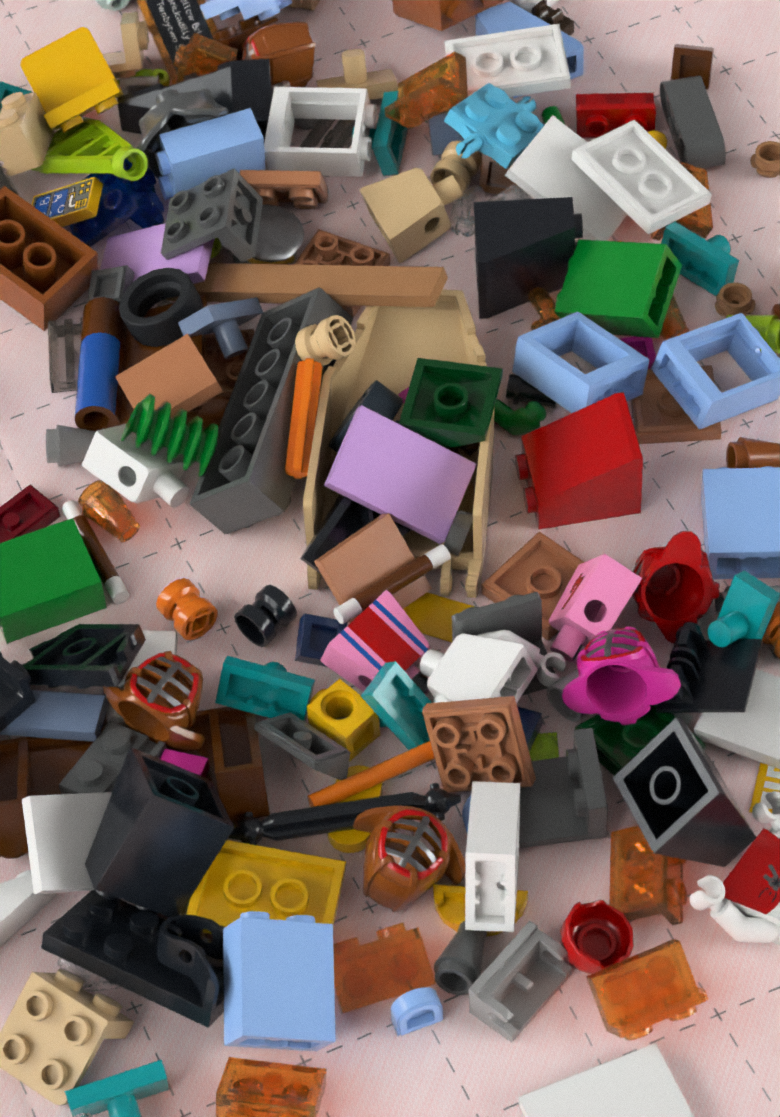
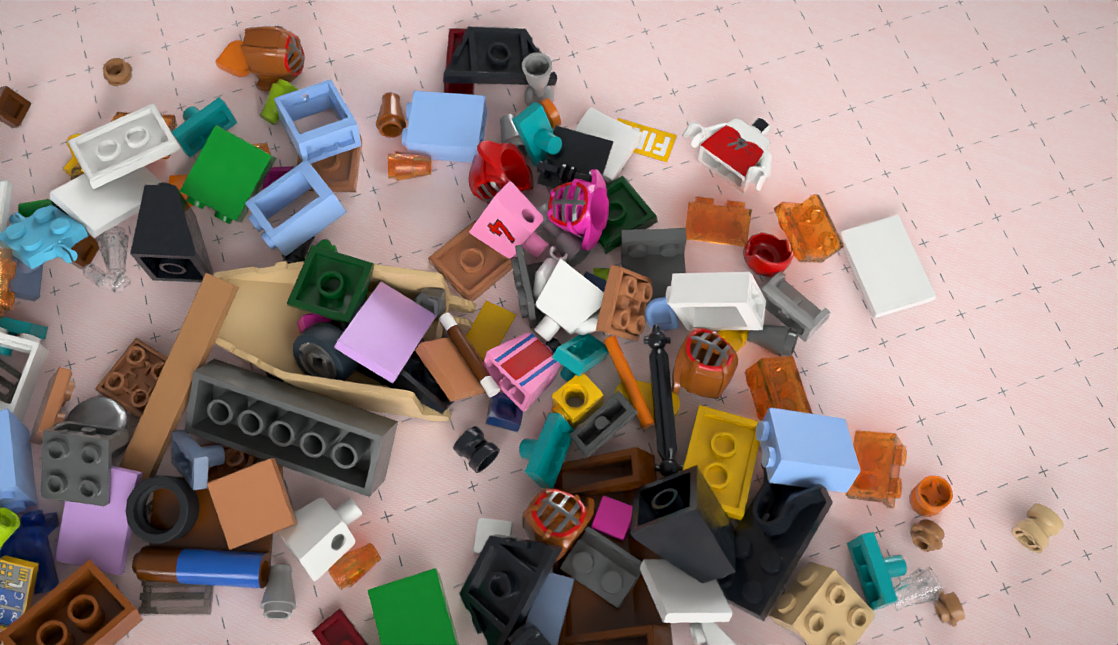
camera: 85 degrees left, 15 degrees up
bar [62,500,130,604] -> none
dark grey tile [87,265,134,303] -> none
green piece [121,393,218,477] -> none
orange wheel [156,578,218,640] -> none
orange axle [285,358,323,479] -> none
tan wheel [295,315,356,367] -> none
tan torso [359,168,463,264] -> none
light blue tile [391,987,443,1036] -> none
tan wheel [430,141,482,194] -> none
red slope [515,392,643,530] -> none
clear orange arm [528,287,559,330] -> none
red bracket [576,93,656,138] -> none
black slope [613,717,756,867] -> none
dark grey beam [660,75,726,171] -> none
medium nougat plate [714,282,756,318] -> none
none -> clear orange cone [387,151,431,181]

